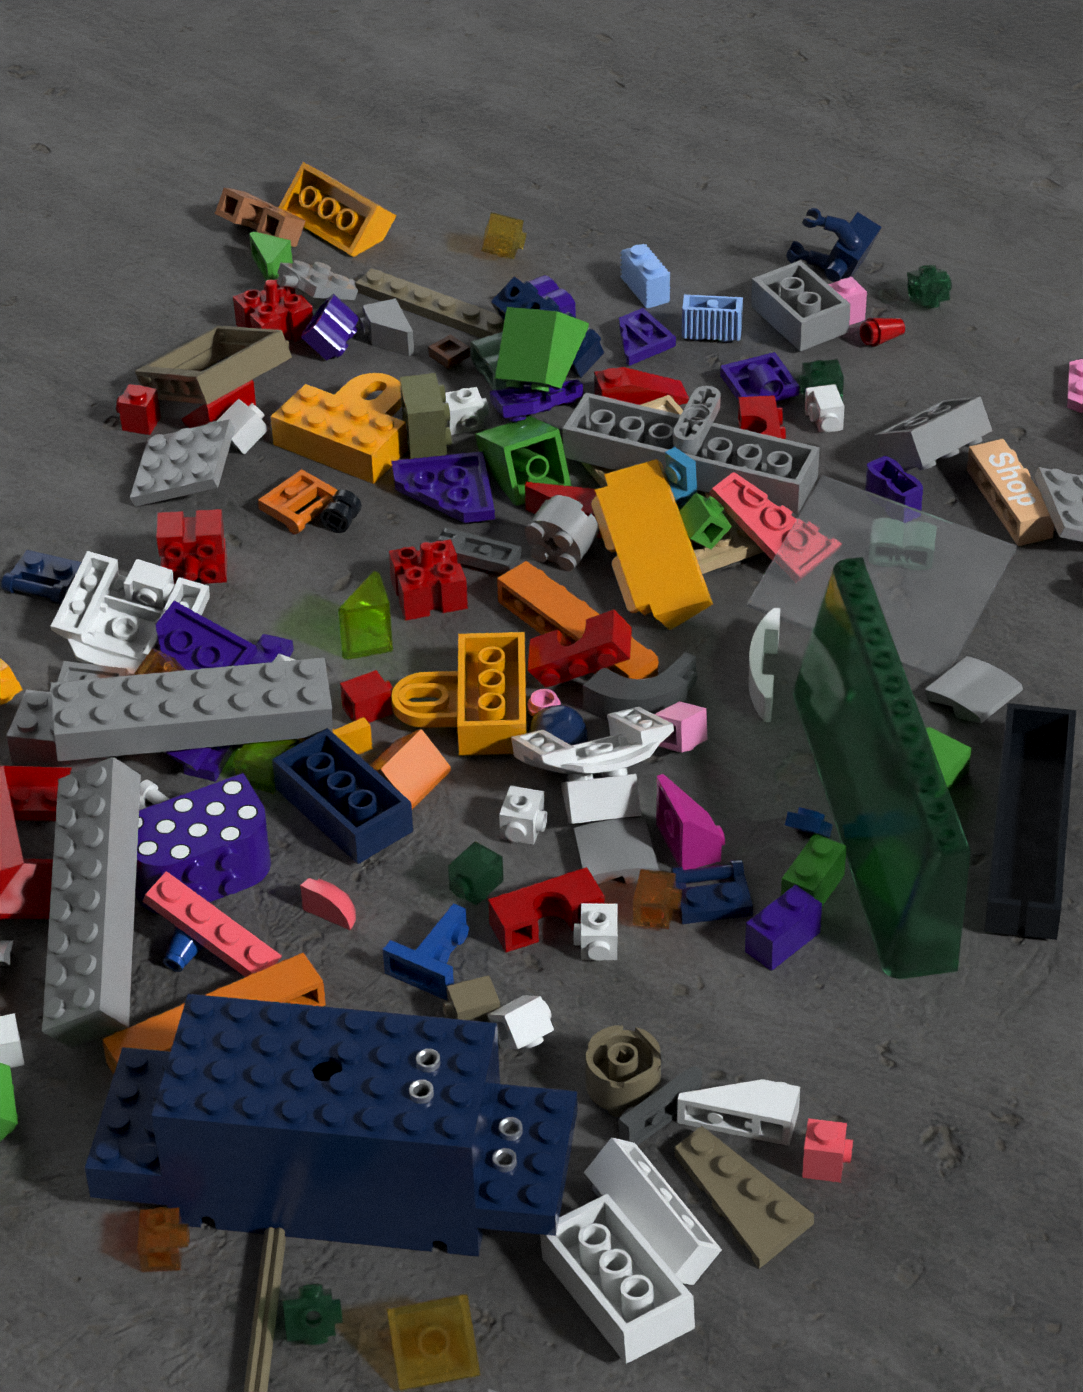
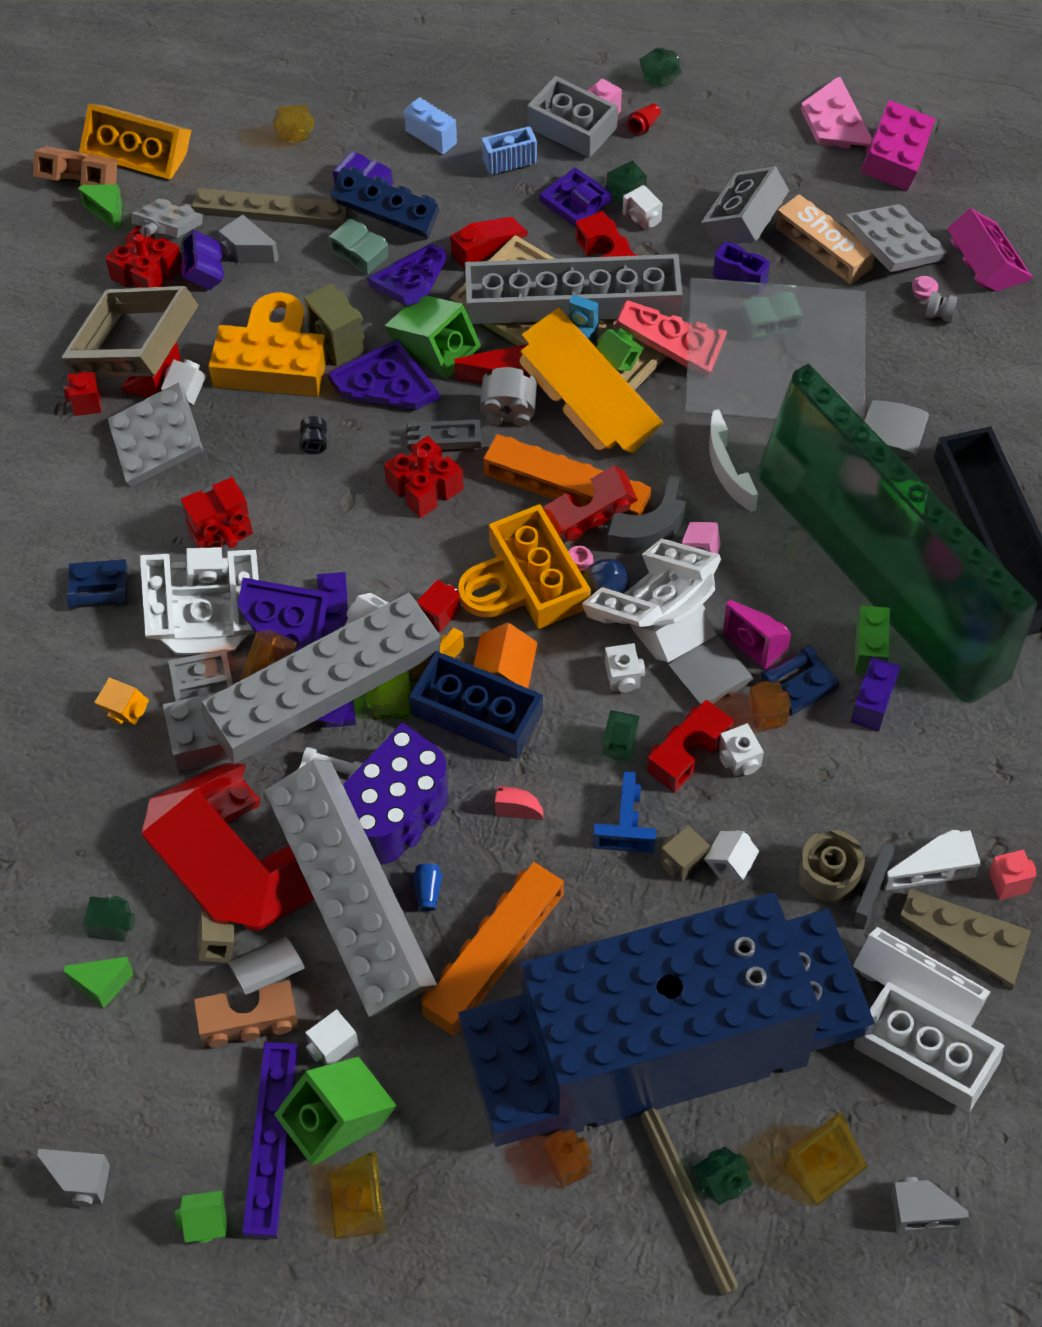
camera: 25 degrees left, 15 degrees up
coral plate [142,871,282,977] -> none
orange plate [258,469,338,534] -> none
clear neon green slope [338,571,393,660] -> none
reddish brown plate [428,334,470,369] -> none
white brick [445,387,489,435] -> none
bright green slope [495,307,589,393] -> none
dark purple wing [619,308,676,366] -> none
light grey beam [673,386,721,452] -> none
blue plate [785,807,833,838] -> none
dark blue torso [786,208,882,282] -> none

